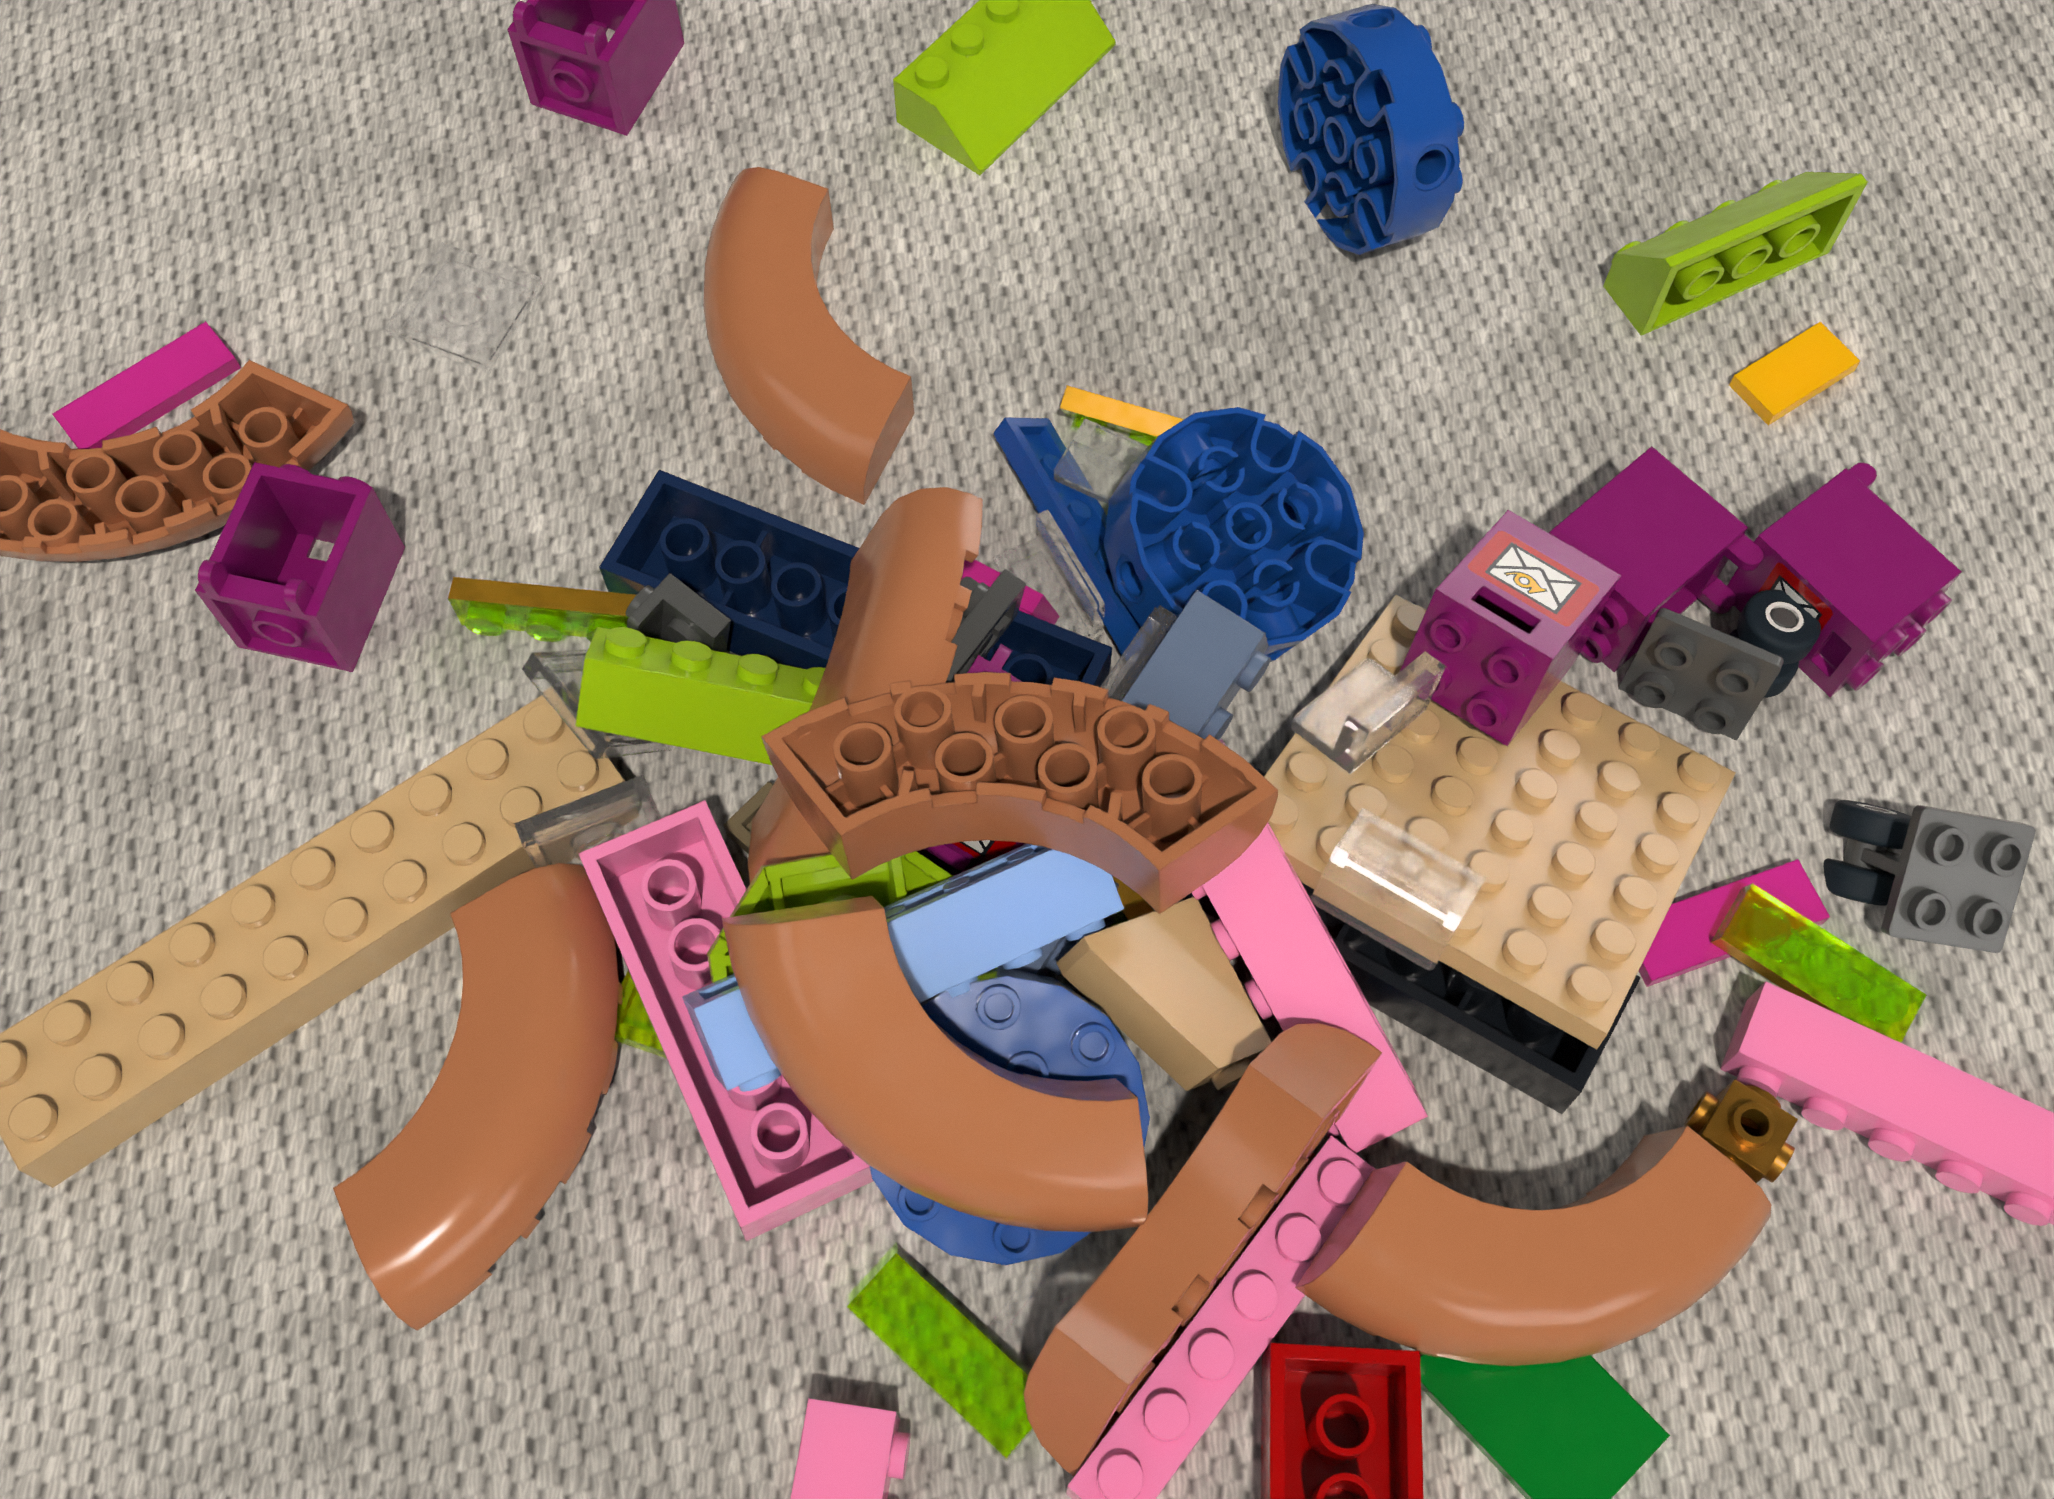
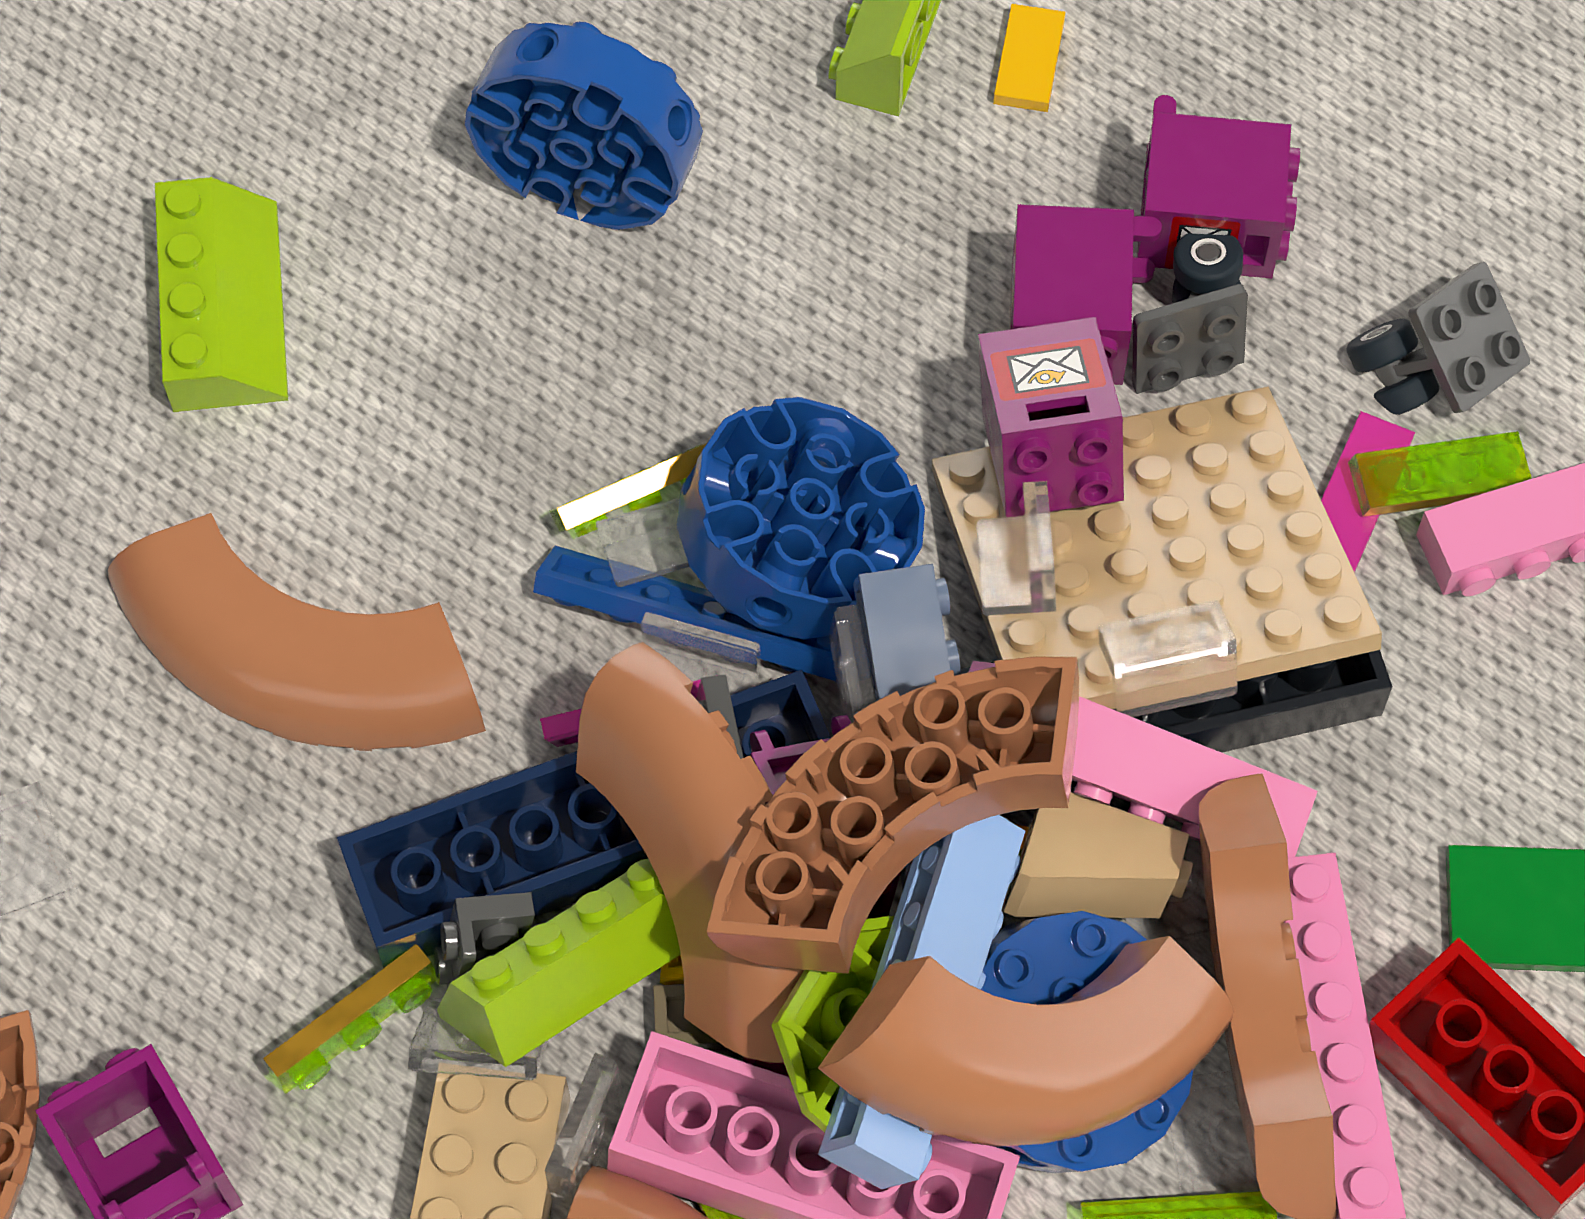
camera: 45 degrees left, 0 degrees up
nougat brick [1295,1126,1772,1366] -> none
pearl gold brick [1684,1079,1798,1183] -> none

